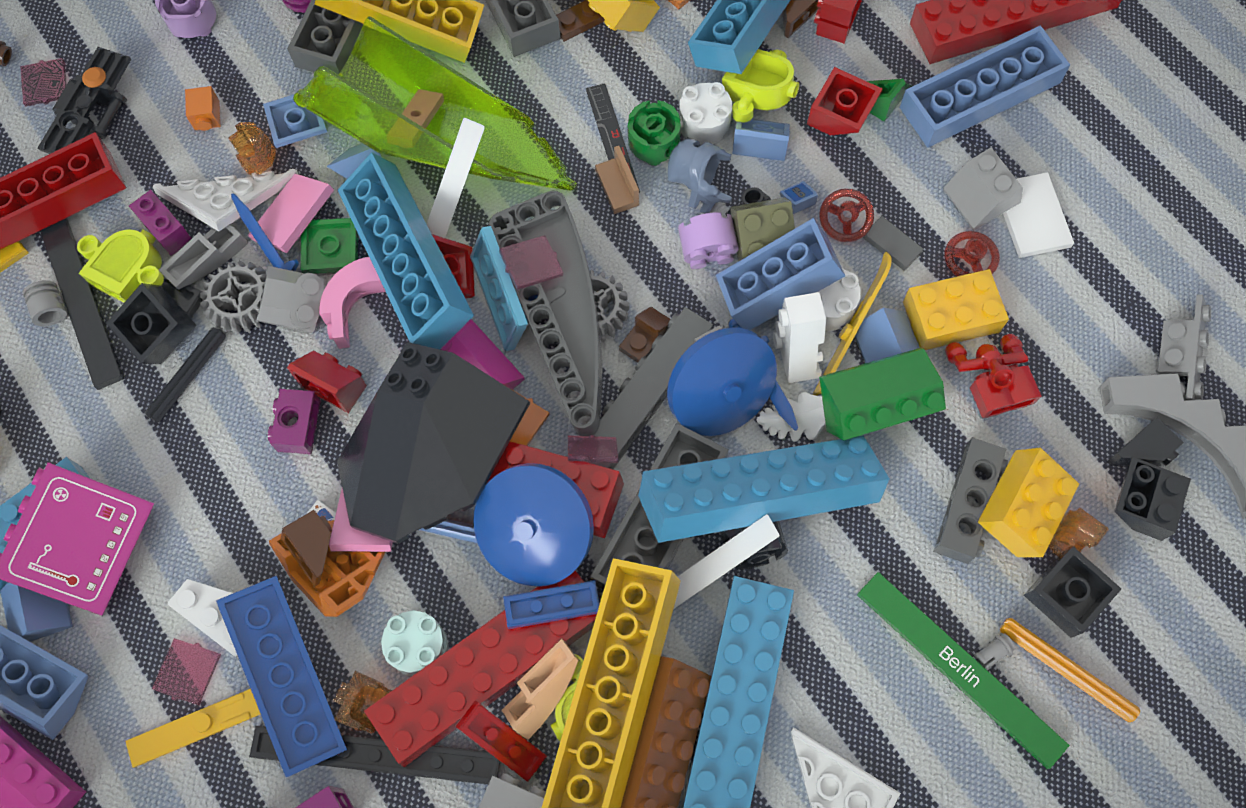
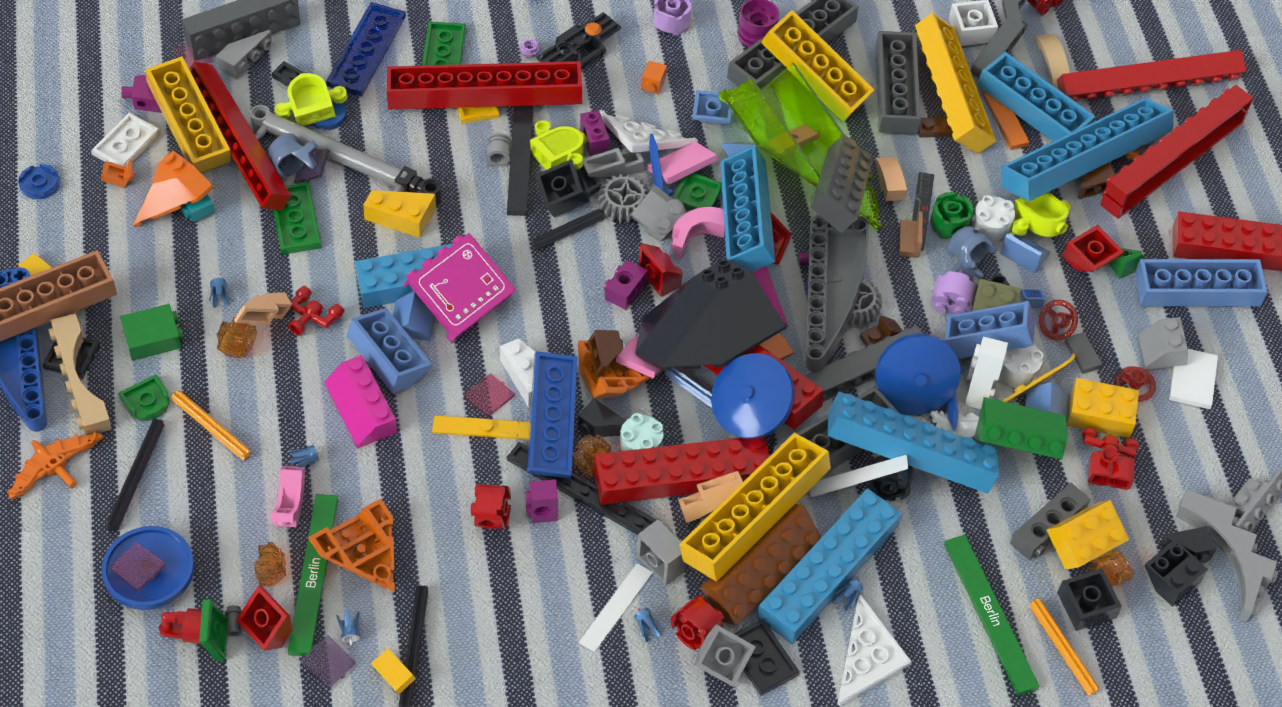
camera: 20 degrees right, 15 degrees down
clear pink piece [20,58,67,107] -> none
clear orange hair [228,122,276,175] -> none
white sticker [427,118,484,238] -> none
red tile [455,700,547,782] -> none
medium azure tile [470,226,528,351] -> none
clear pink piece [499,235,563,290] -> none
blue tile [503,581,599,629] -> none
clear pink piece [568,435,618,463] -> none
light grey pin [974,634,1016,670] -> none
none -> lavender plate [520,39,539,57]
none -> black slope [578,399,627,438]
none -> dark grey brick [811,134,873,233]
none -> flat silver piece [834,578,863,611]
none -> light nougat slope [875,157,907,201]

